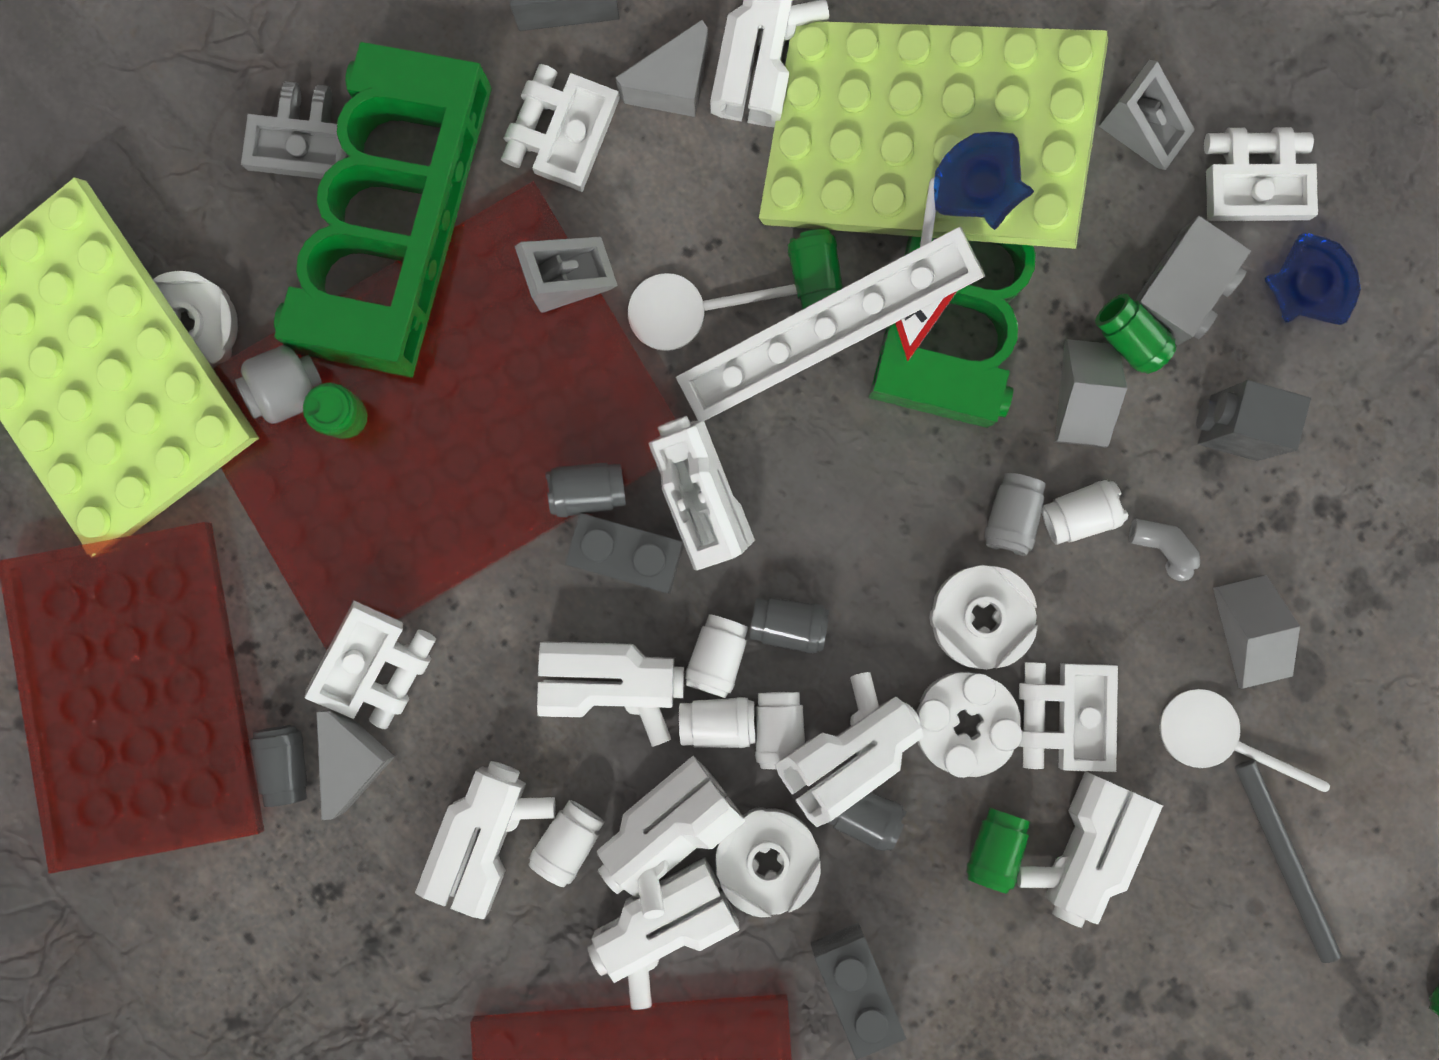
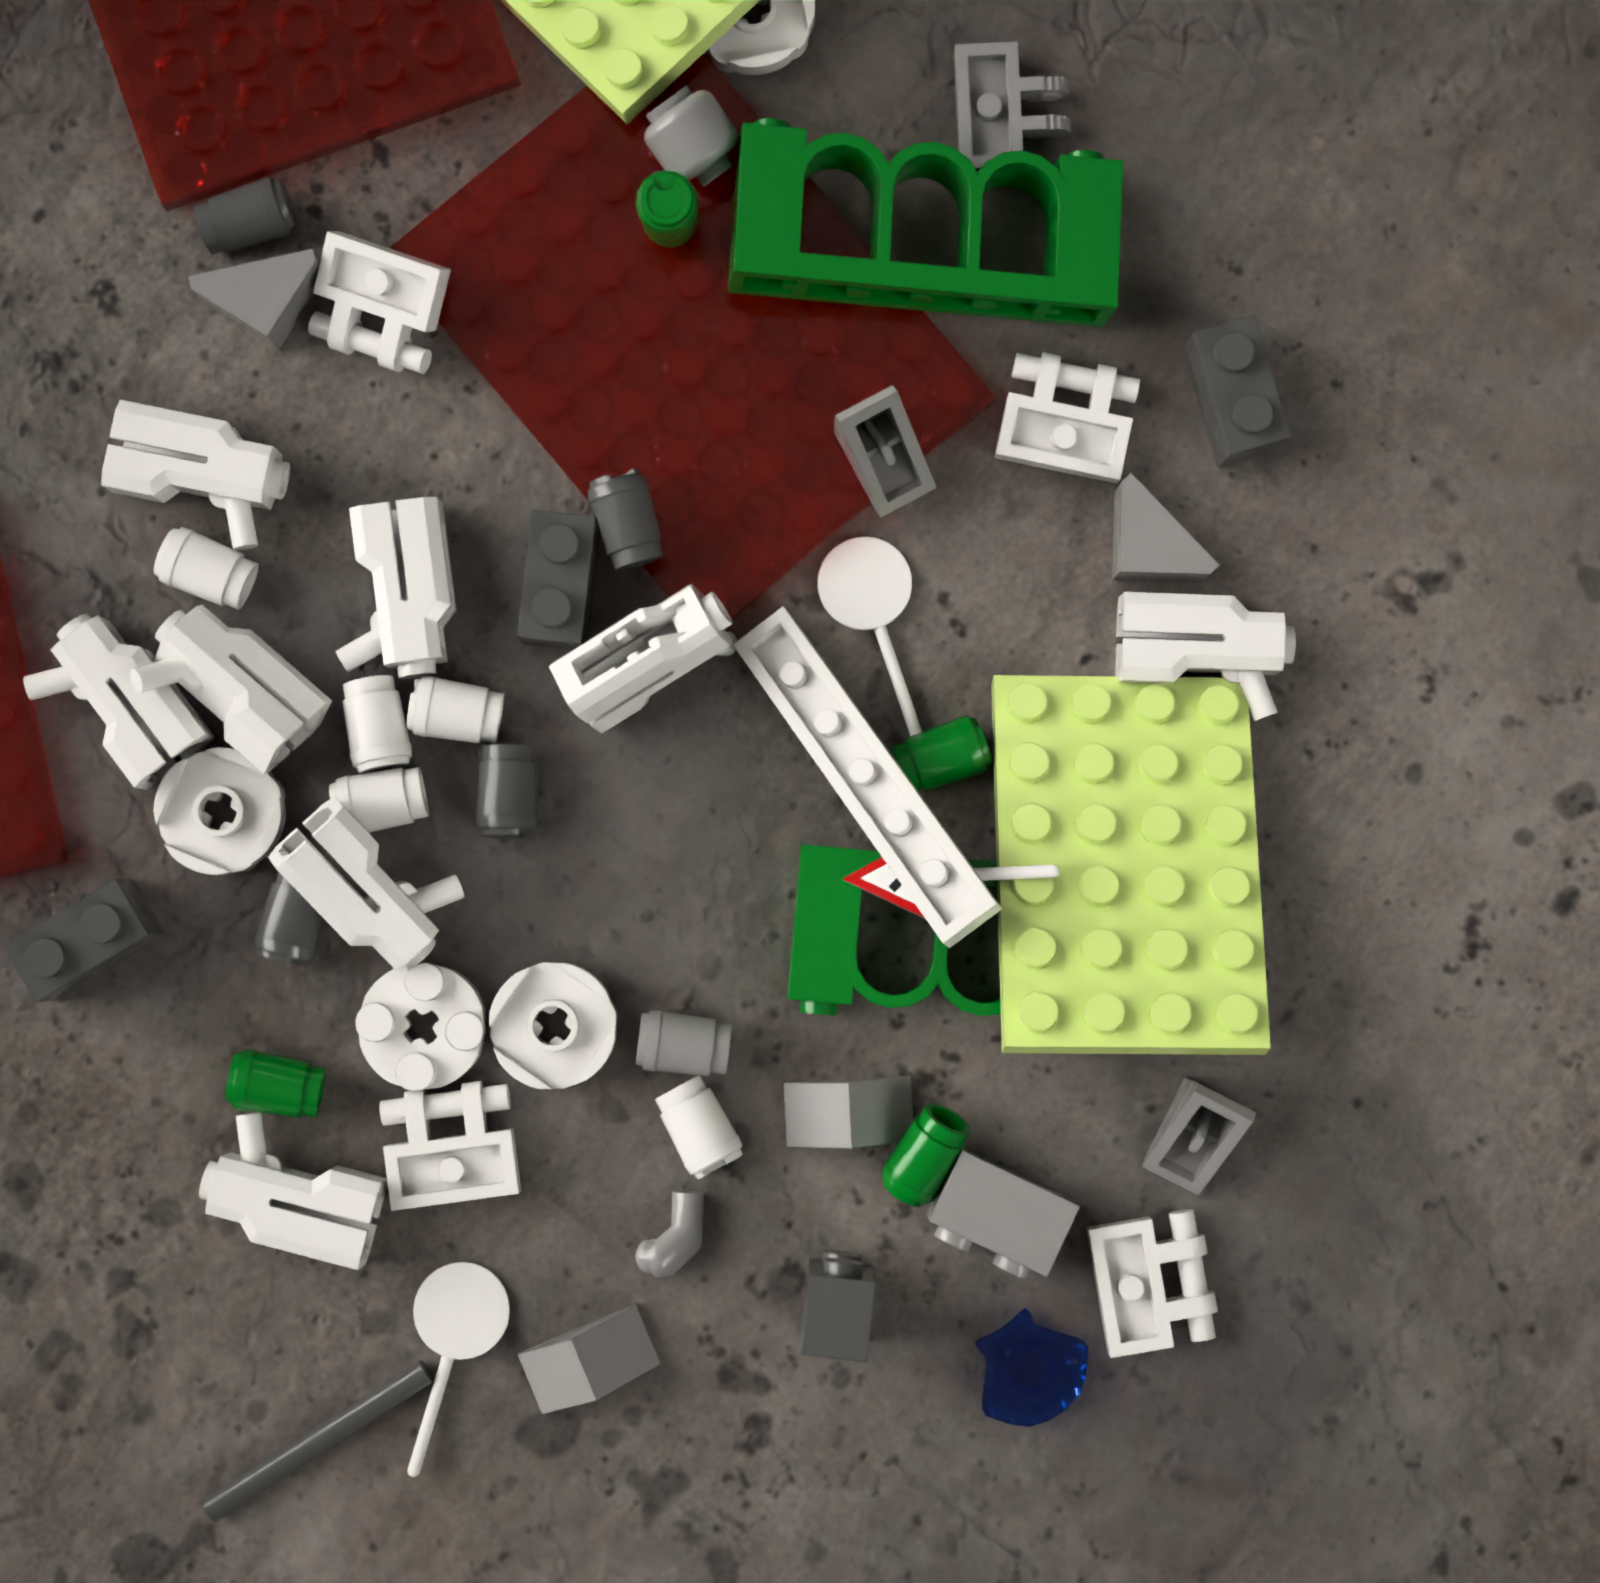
camera: 80 degrees right, 0 degrees up
clear blue animal [934,132,1034,230] -> none

